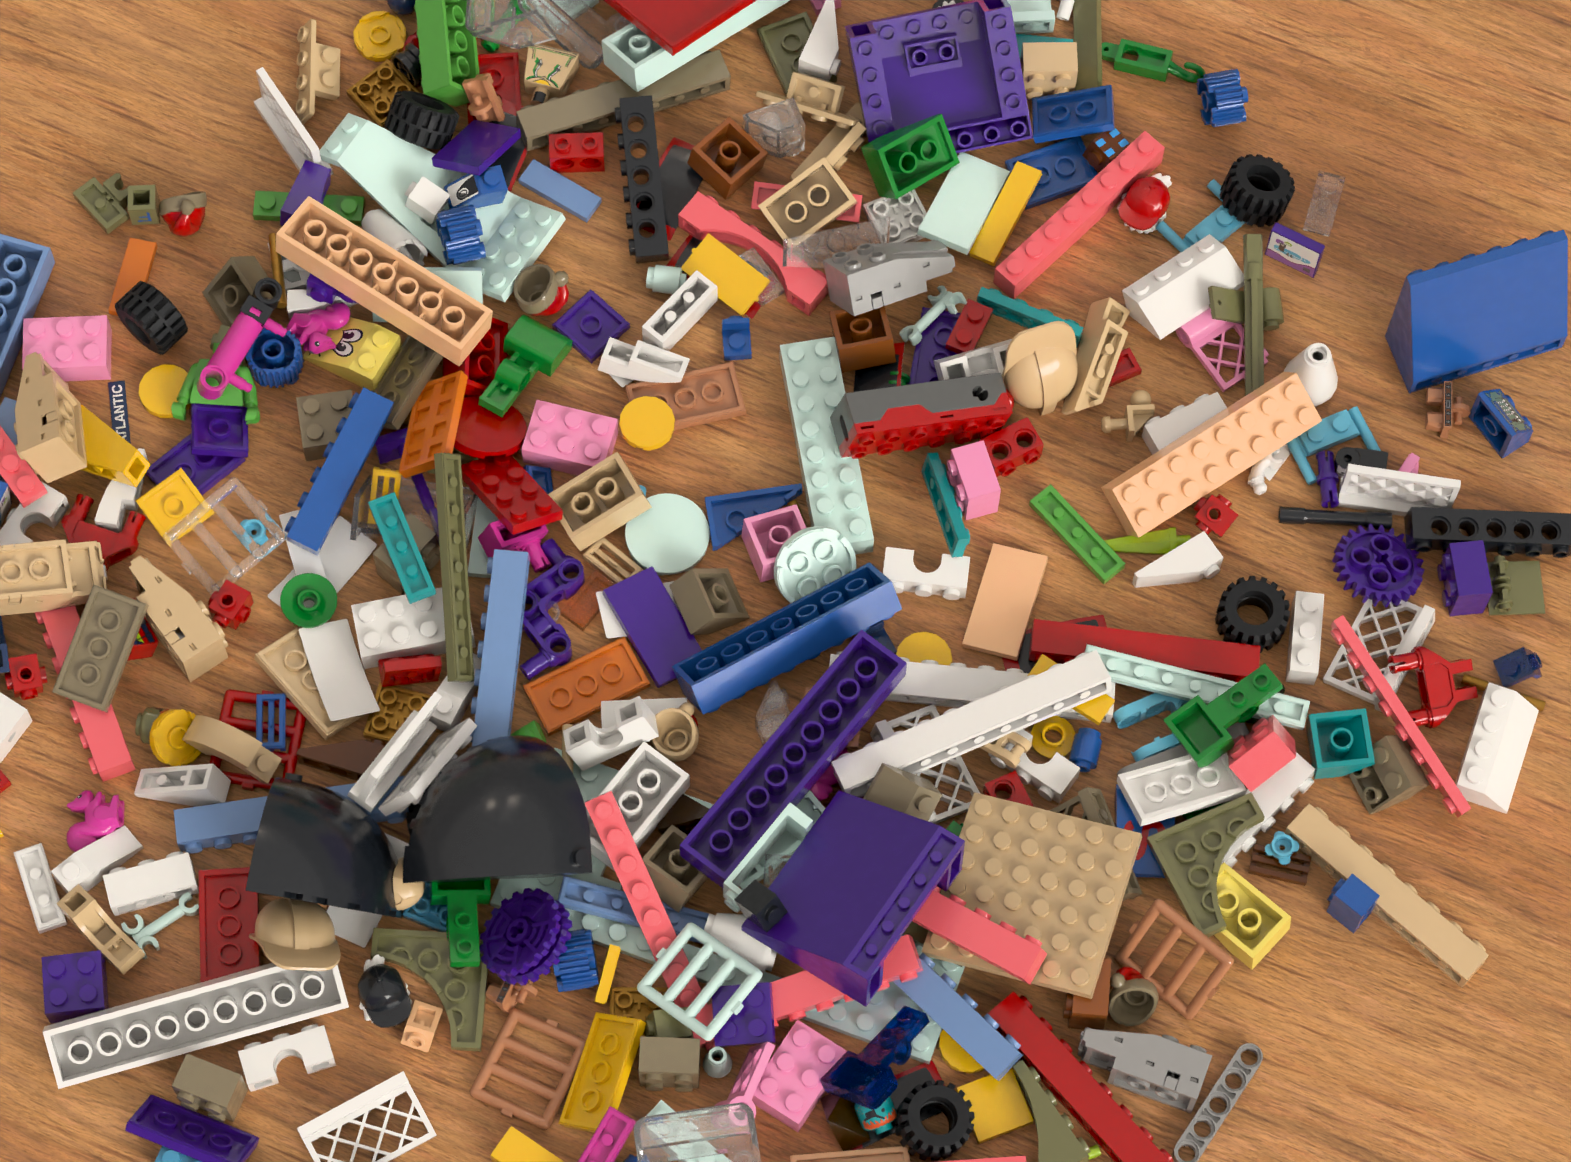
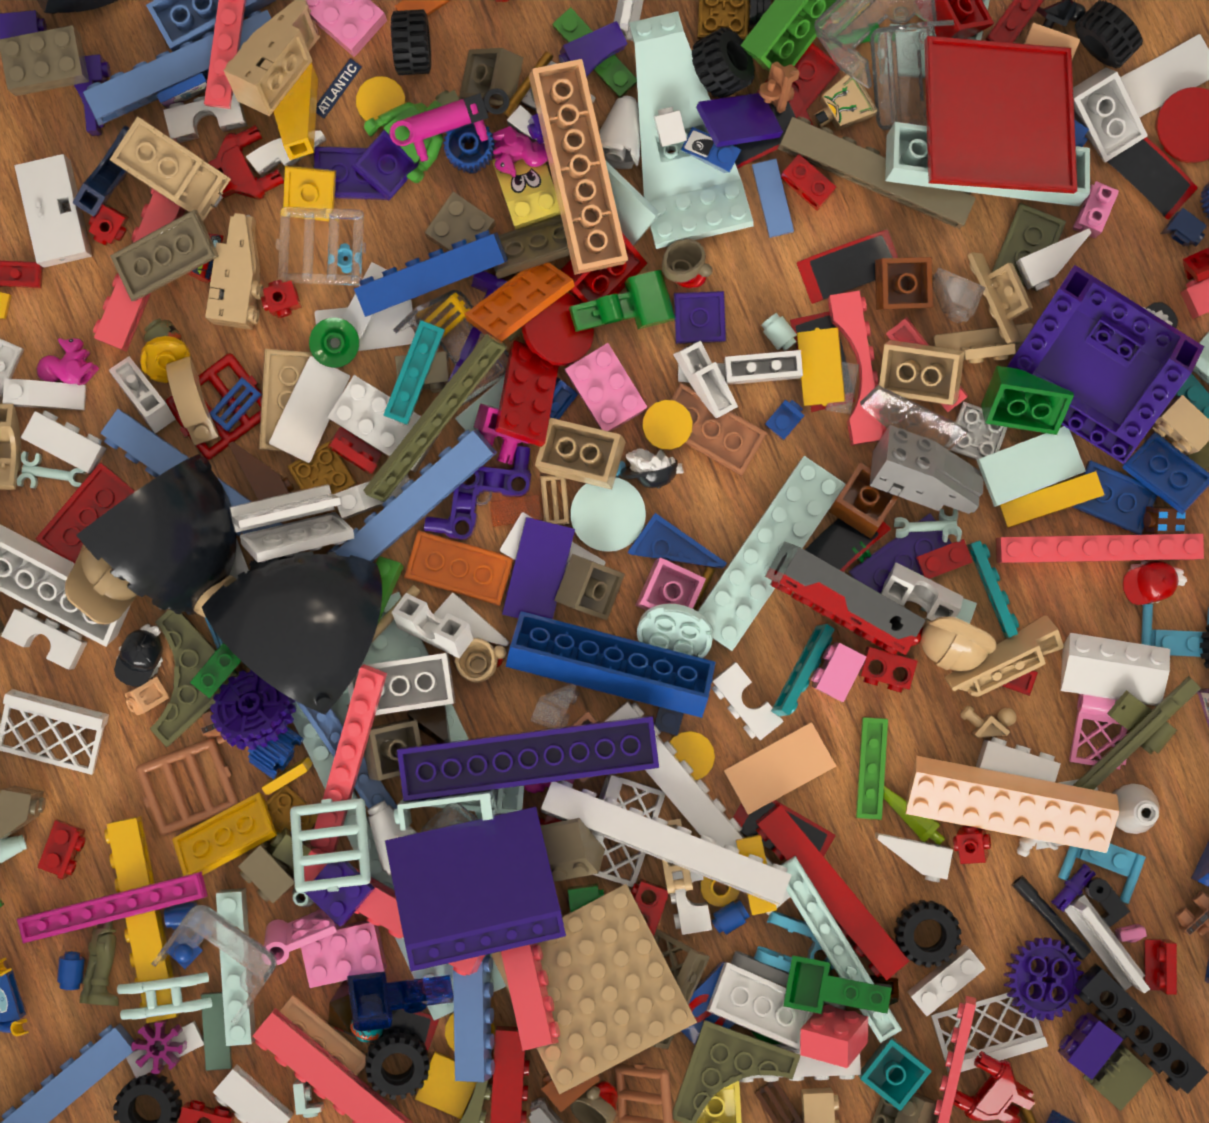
camera: 45 degrees right, 20 degrees up
blue brick [435,205,486,265] -> none
black brick [615,95,669,263] -> none
black brick [734,879,788,932] -> none
medium azure plate [1265,831,1299,865] -> none
none -> hair [620,448,684,489]
none -> red bracket [1144,939,1177,995]

